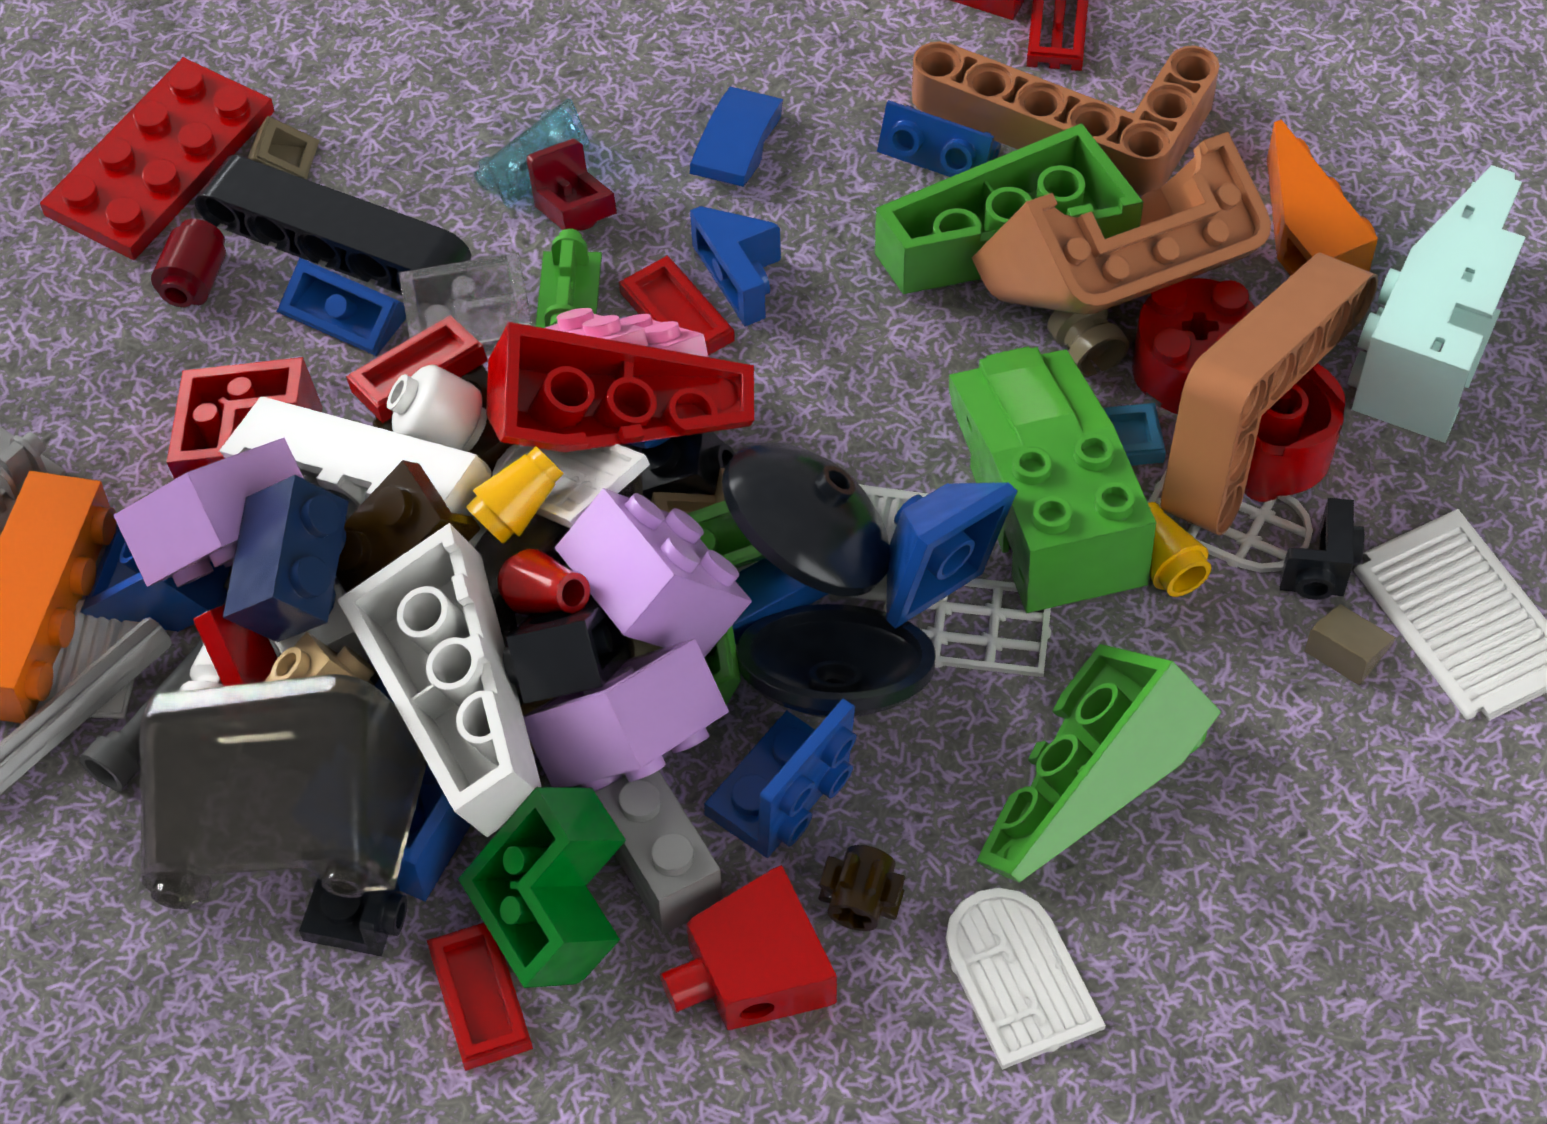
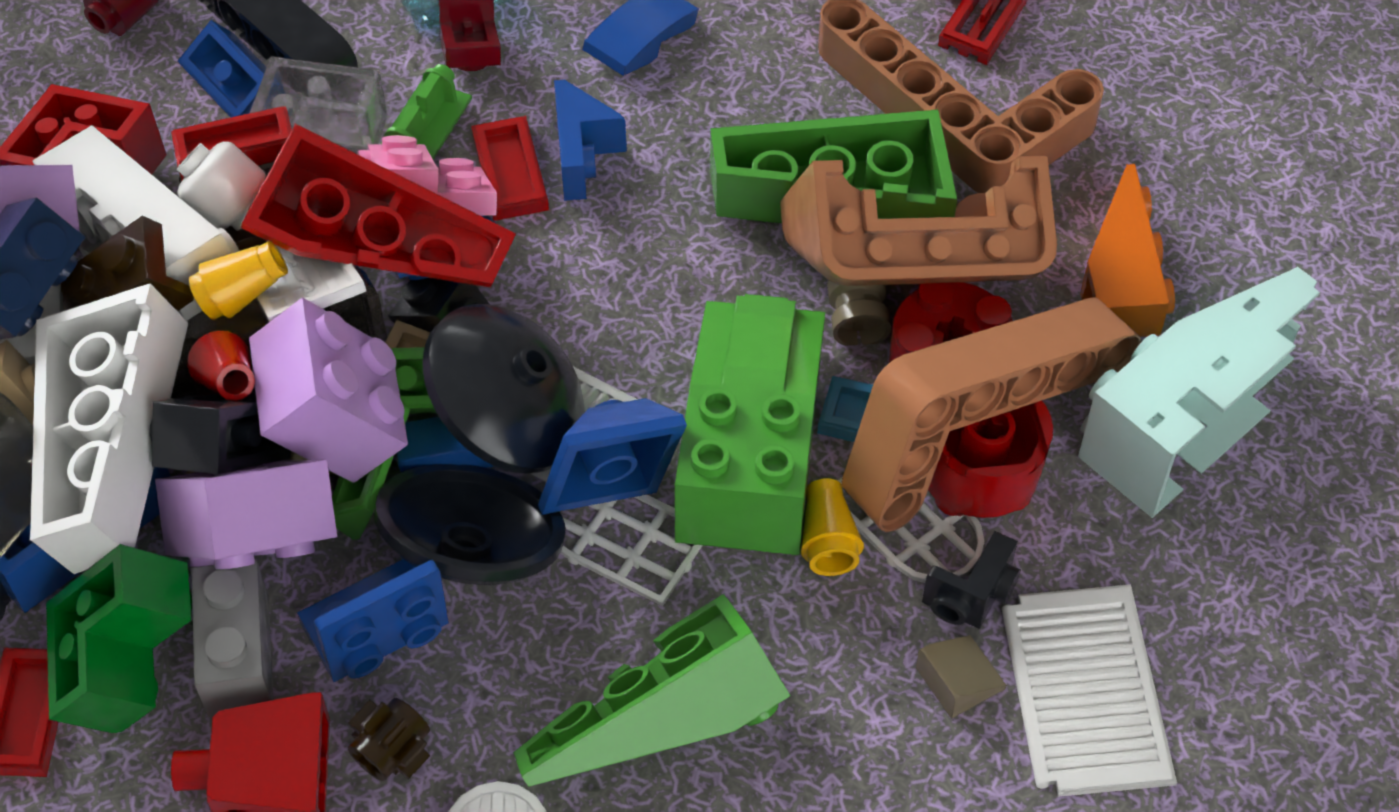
camera: 20 degrees right, 0 degrees up
blue hinge [877,100,1001,177] -> none

